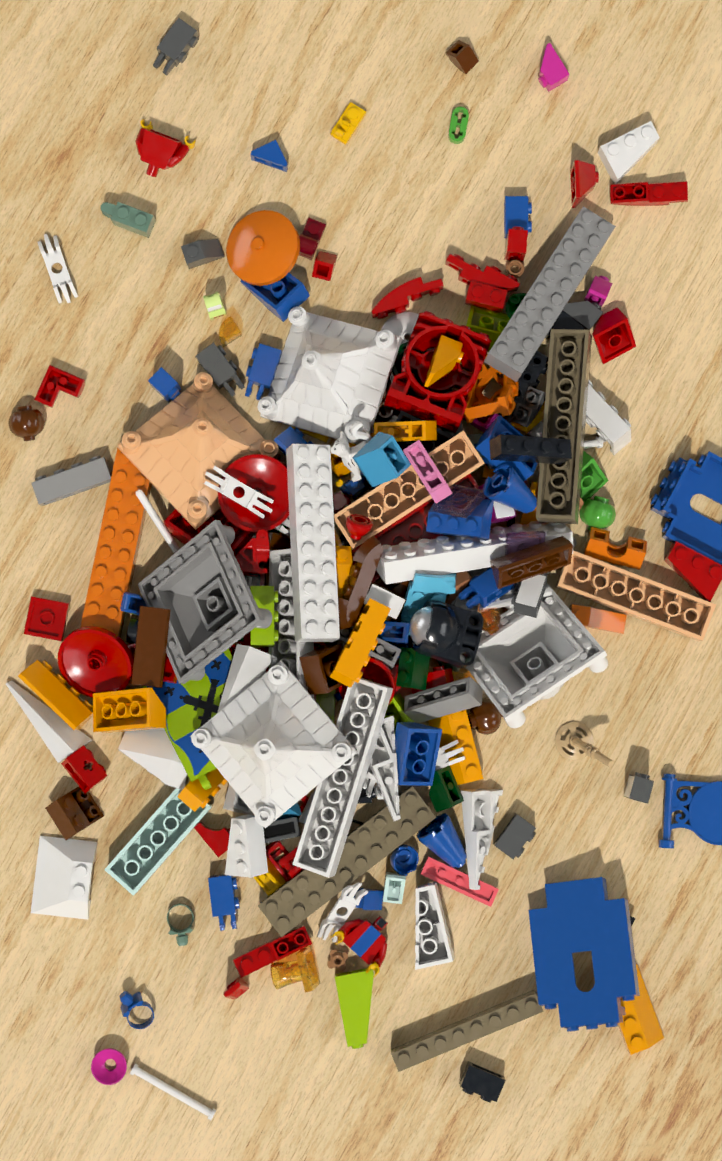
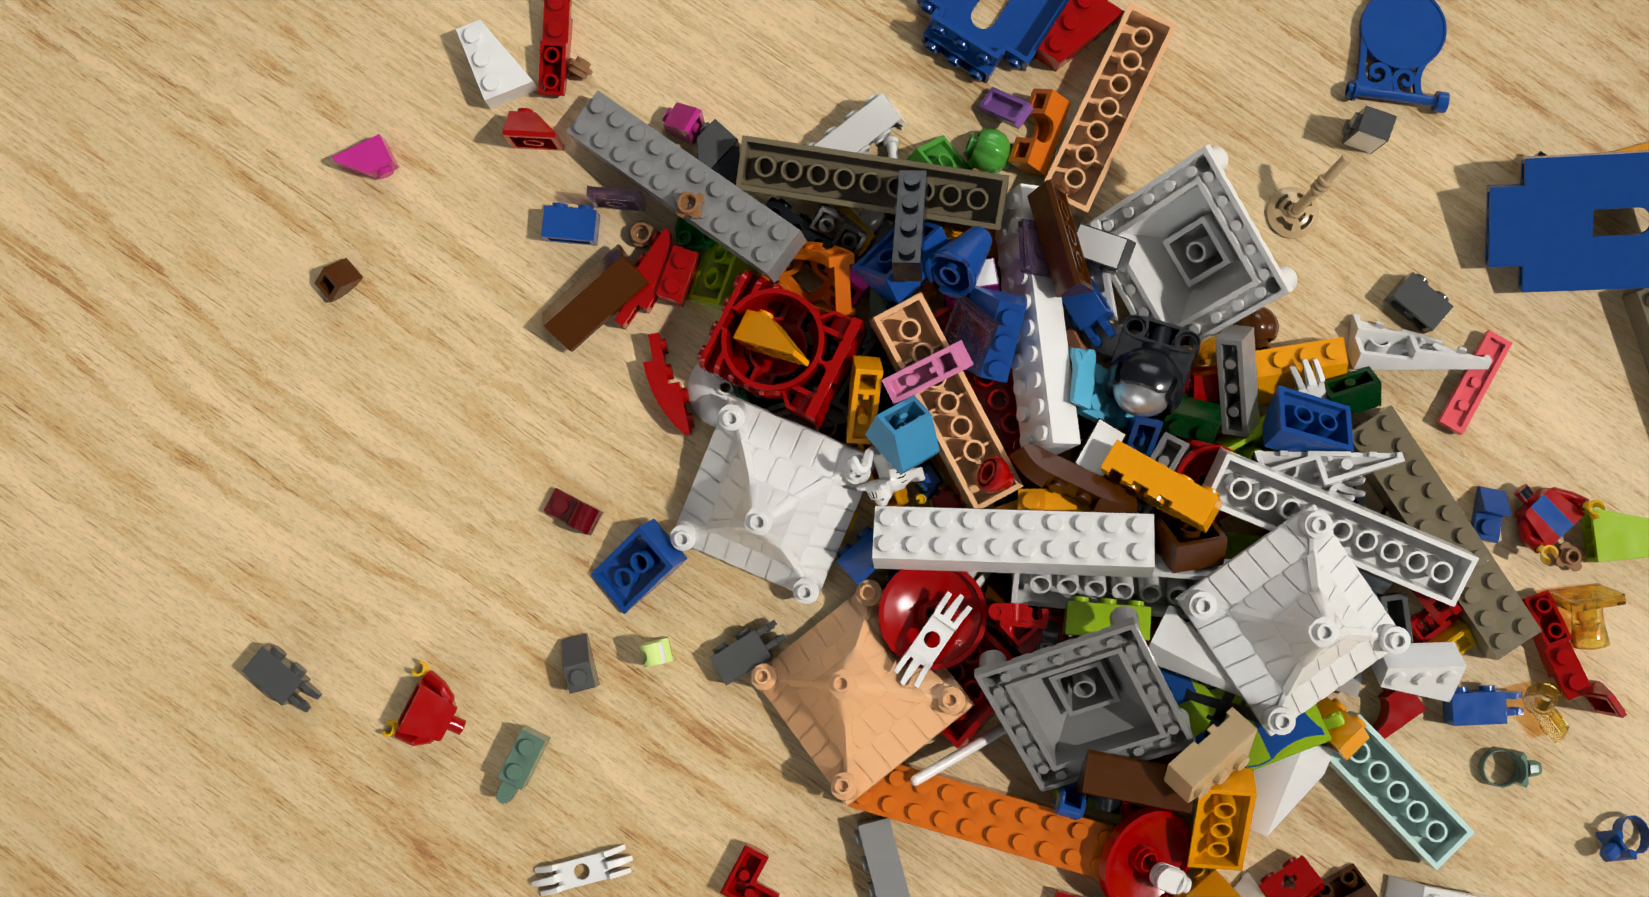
camera: 80 degrees left, 0 degrees up
blue brick [148,367,181,403] -> none
clear yellow brick [219,316,242,348] -> none
orange dish [226,210,300,286] -> none
blue hinge [245,343,282,400] -> none
blue slope [250,140,288,172] -> none
red brick [312,251,338,281] -> none
white piece [317,882,368,942] -> none
yellow plate [330,102,366,145] -> none
light aqua slope [383,872,406,904] -> none
blue hair [390,845,419,876] -> none
white wedge [415,882,455,970] -> none
blue cone [417,813,467,868] -> none
bright green beam [448,107,469,144] -> none
clear orange brick [481,609,501,635] -> none
red arch [504,227,528,261] -> none
orange slope [569,604,627,634] -> none
red slope [592,307,636,364] -> none
none -> reddish brown slope [542,244,649,352]
none -> medium nougat plate [568,56,593,79]
none -> tile [586,186,646,212]
none -> medium nougat plate [676,191,705,219]
none -> medium lavender tile [977,87,1034,129]
none -> white arm [1149,862,1192,895]
none -> tan wedge [1164,707,1257,803]
none -> clear yellow plate [1522,682,1569,743]

